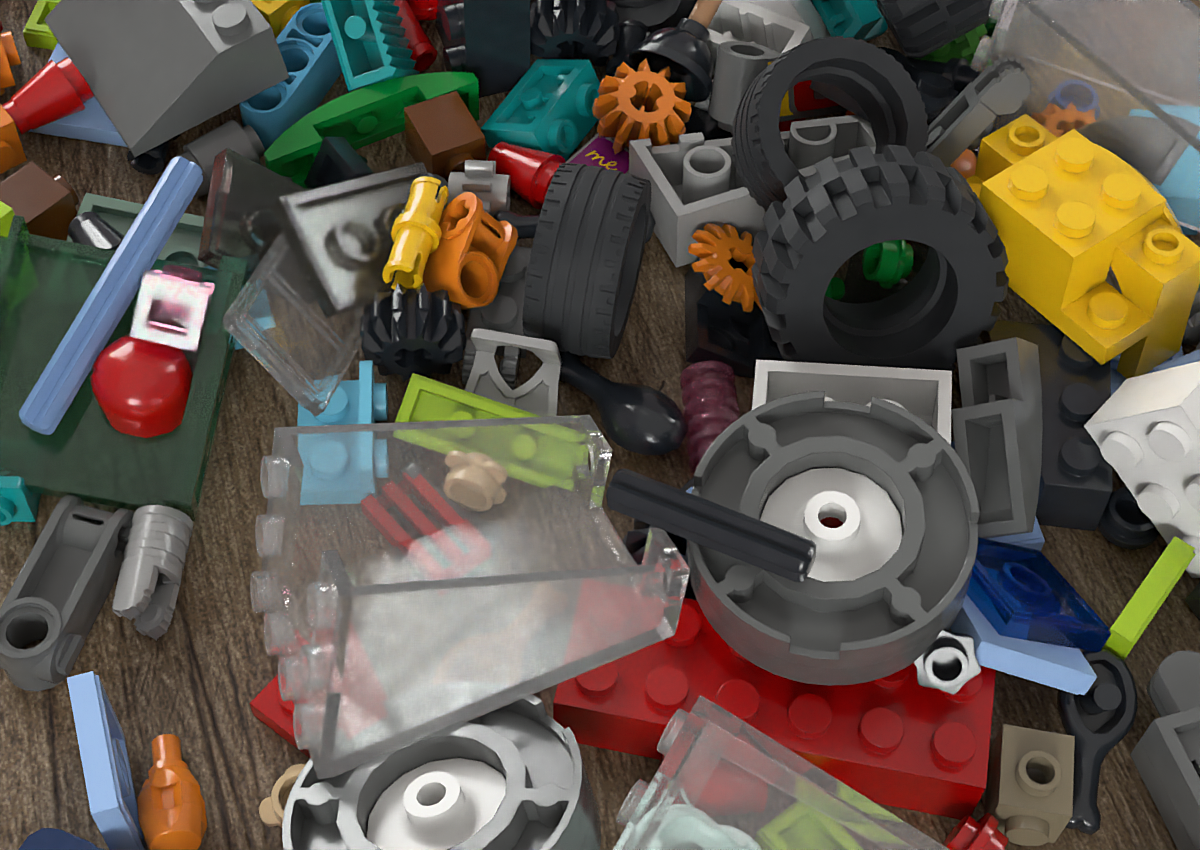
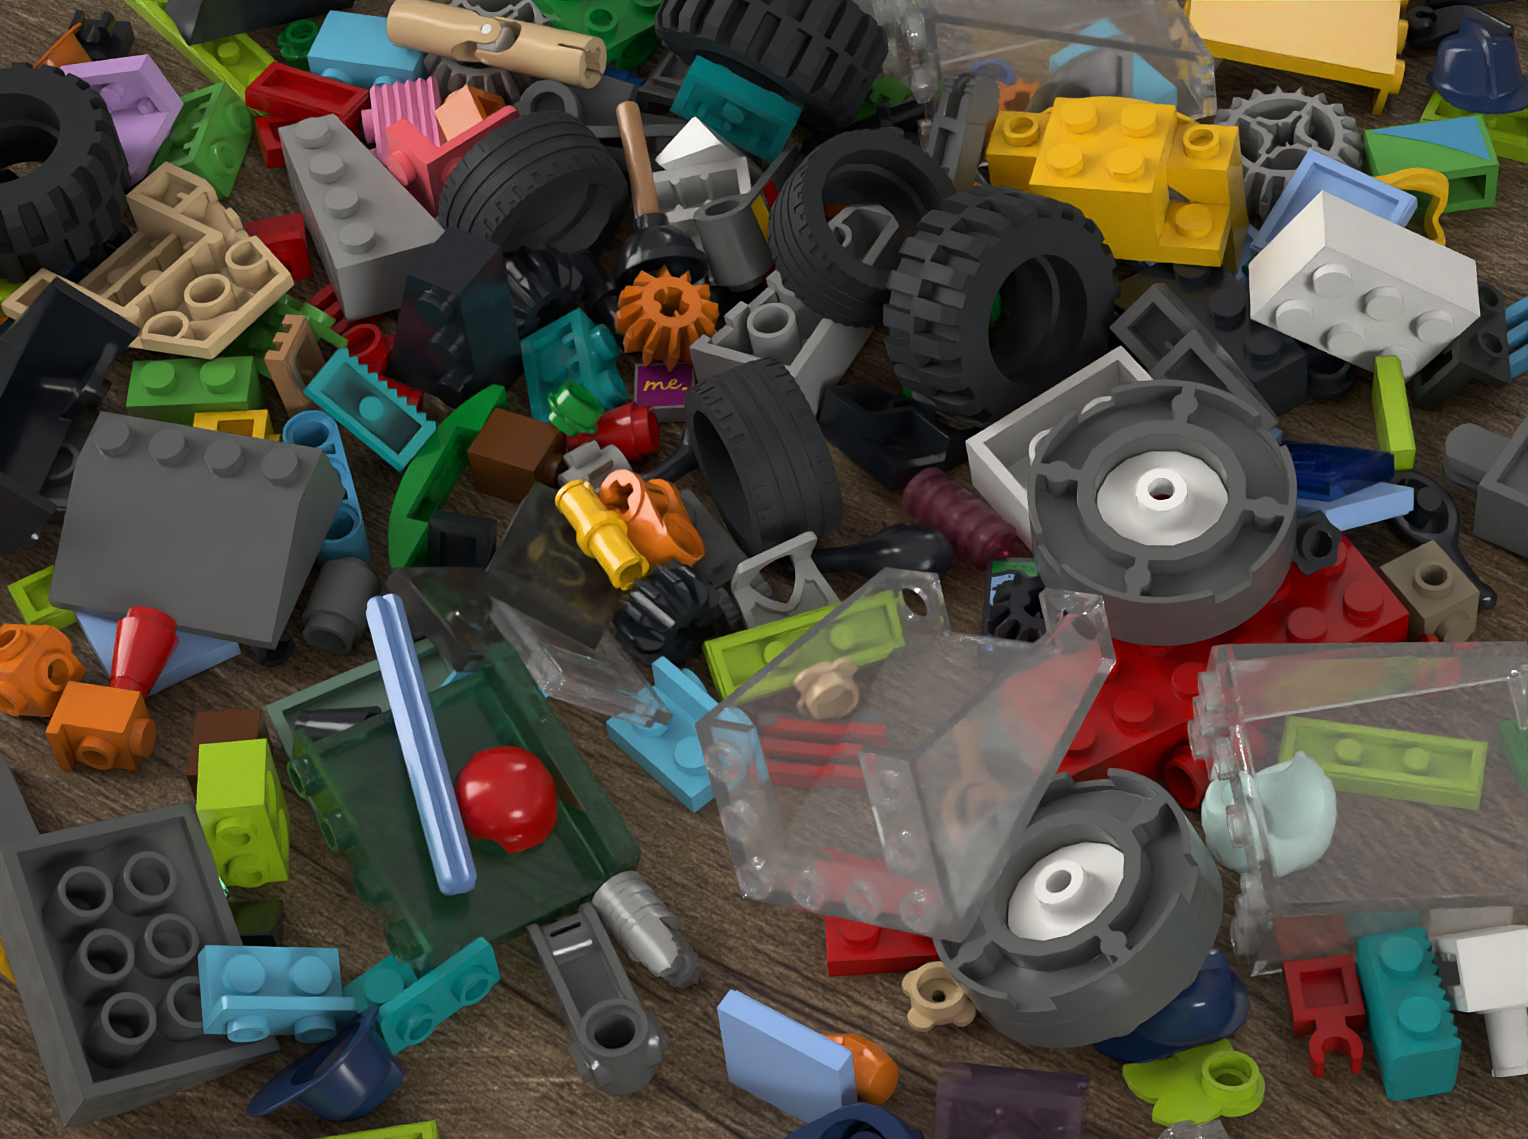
camera: 30 degrees left, 5 degrees down
clear pink brick [130,265,216,352] -> none
black axle [606,469,817,582] -> none
orange gear [688,223,763,312] -> none
none -> green plate [547,380,605,437]

